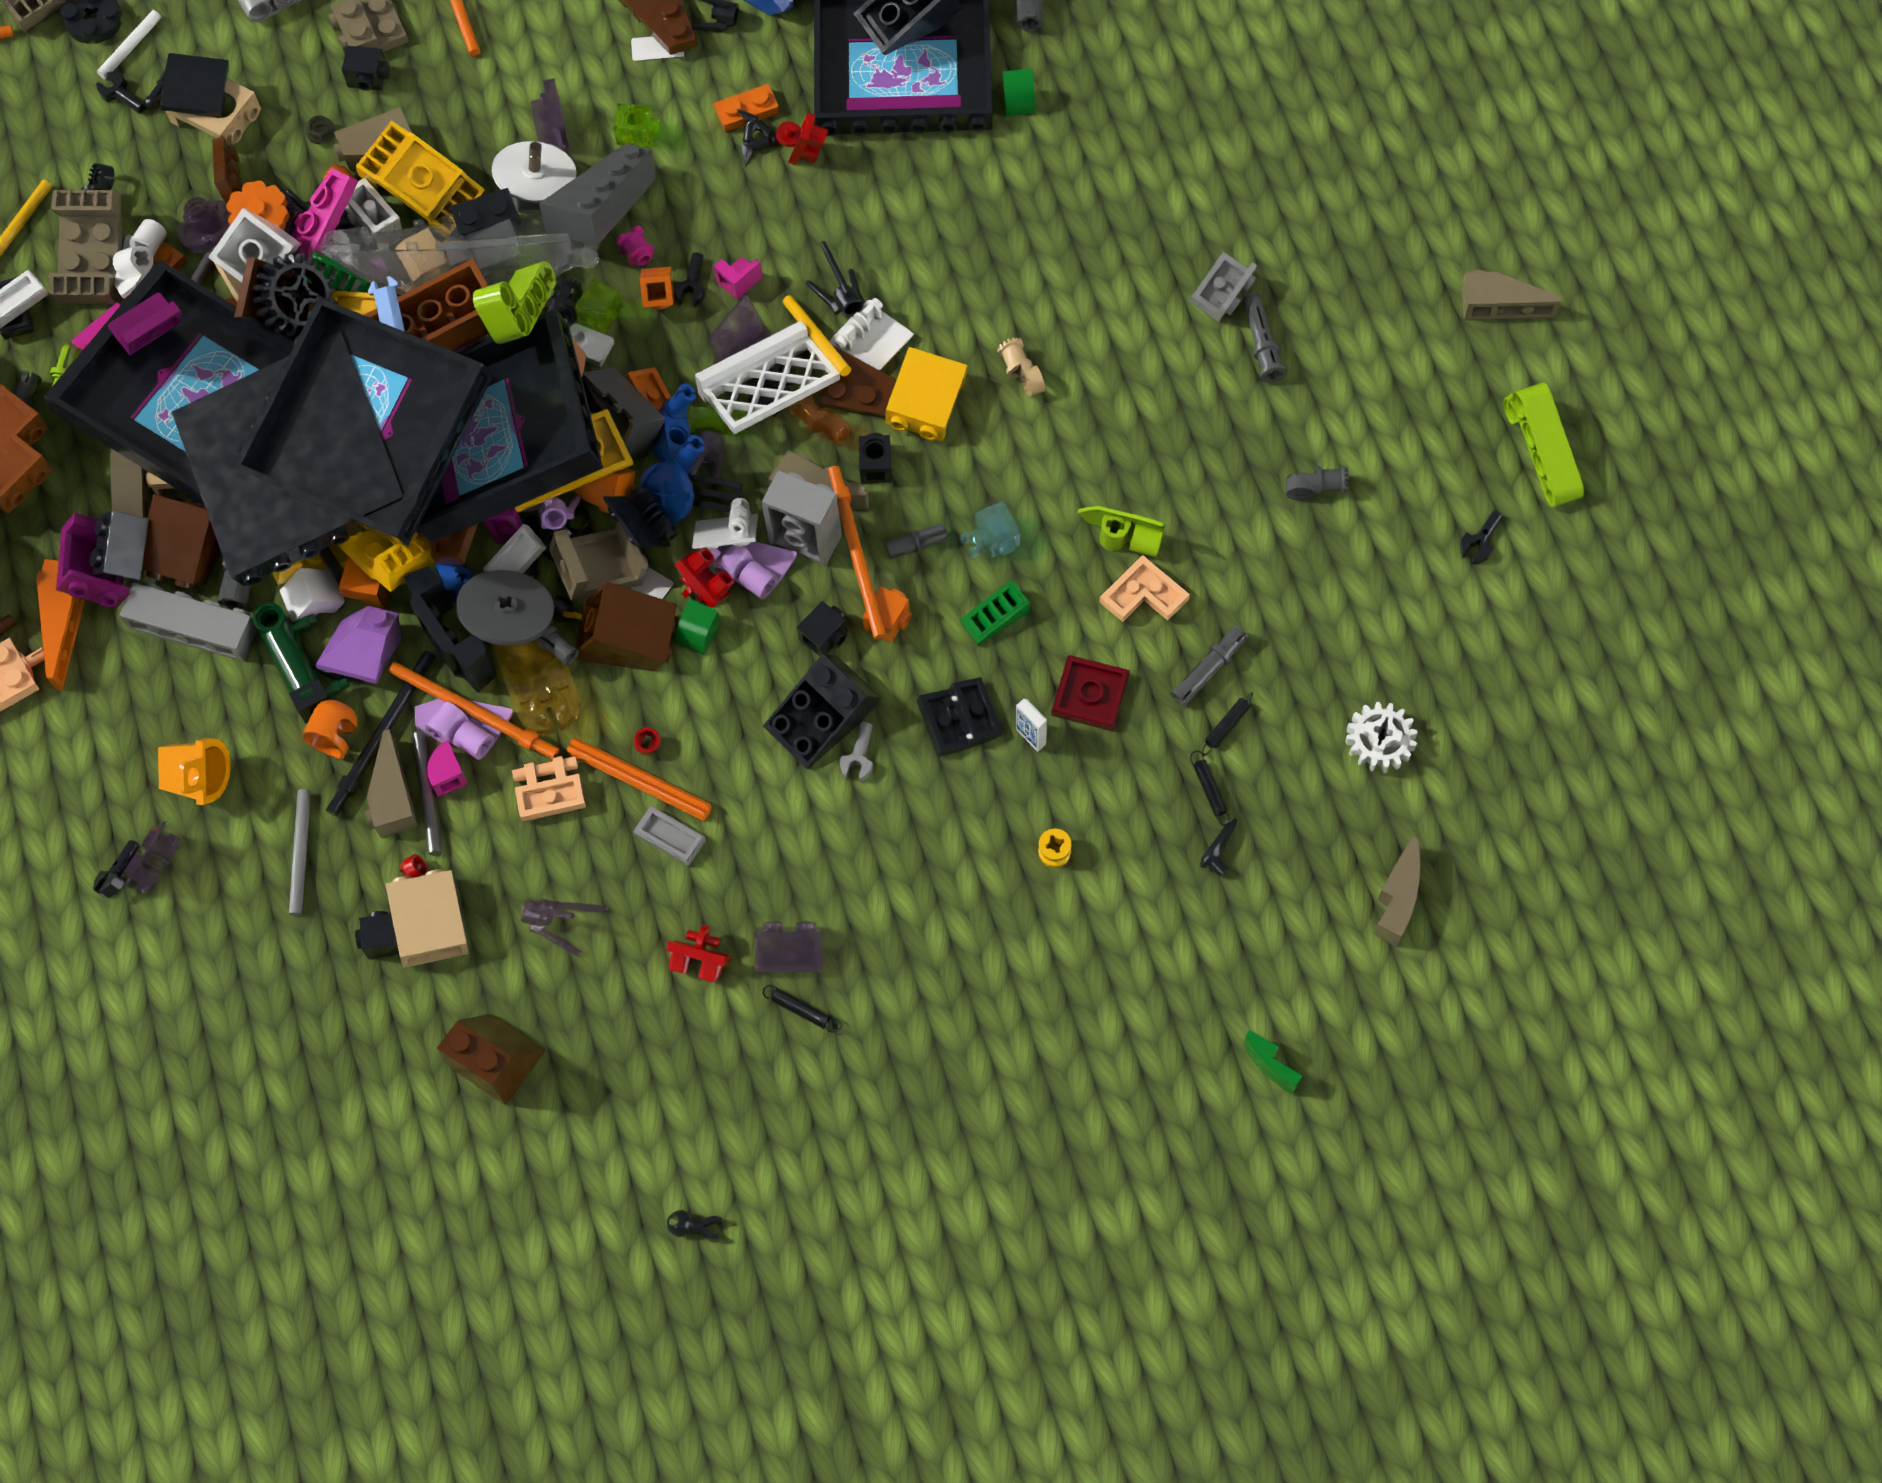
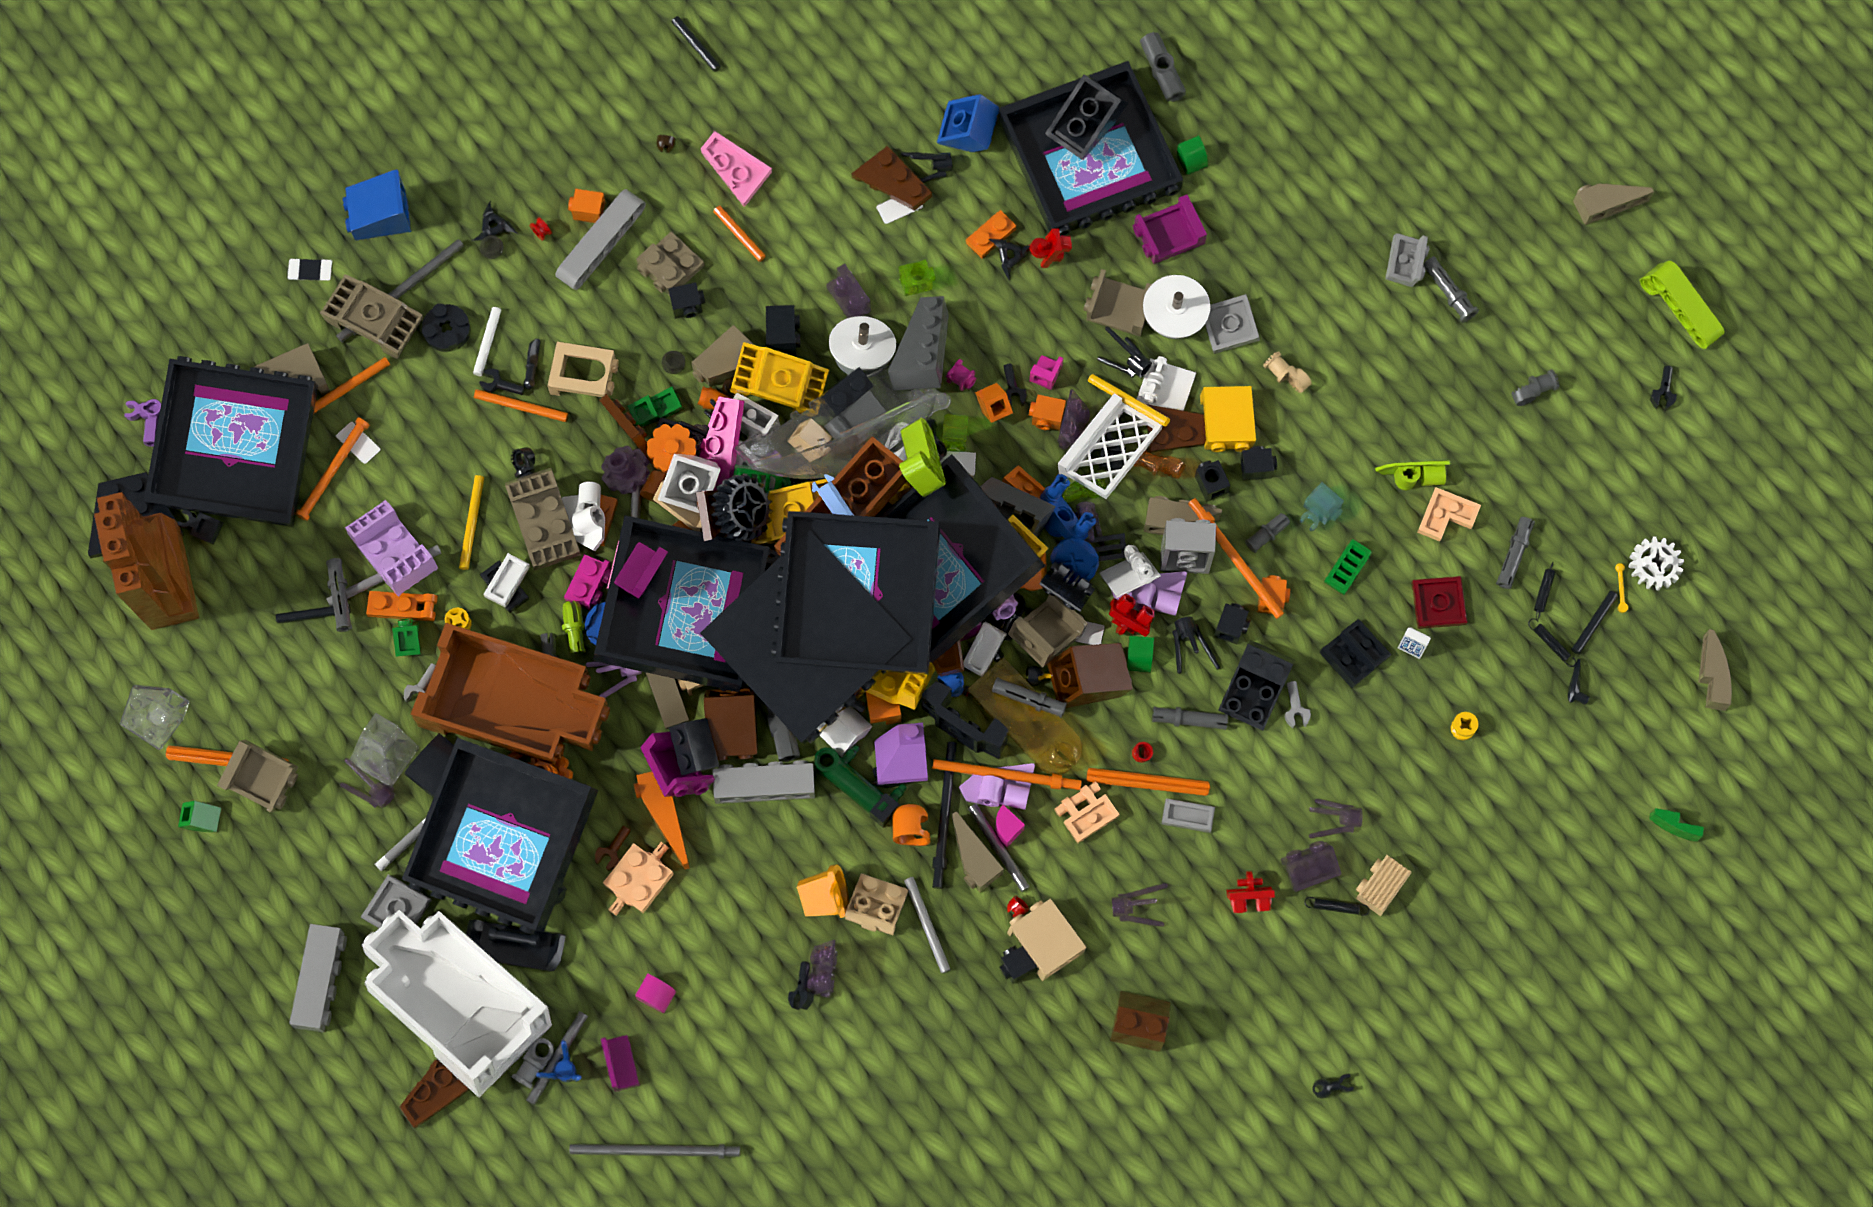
camera: 25 degrees left, 5 degrees up
black slope [160,53,229,117] -> none
dark grey piece [456,570,554,646] -> none
none -> orange bar [474,389,569,422]
none -> lavender plant [586,662,642,698]
none -> green slope [627,386,684,427]
none -> black brick [766,305,801,357]
none -> tan plate [845,873,909,935]
none -> orange brick [1028,394,1066,431]
none -> dark tan panel [1084,269,1152,337]
none -> magenta panel [1133,194,1207,264]
none -> white piece [1143,275,1210,339]
none -> dark grey pin [1152,706,1228,730]
none -> black plant [1172,616,1220,674]
none -> light grey plate [1205,294,1260,354]
none -> black brick [1240,446,1277,481]
none -> plant [1309,799,1363,838]
none -> tan brick [1356,855,1412,916]
none -> black bar [1571,591,1618,655]
none -> yellow hinge [1615,563,1628,613]

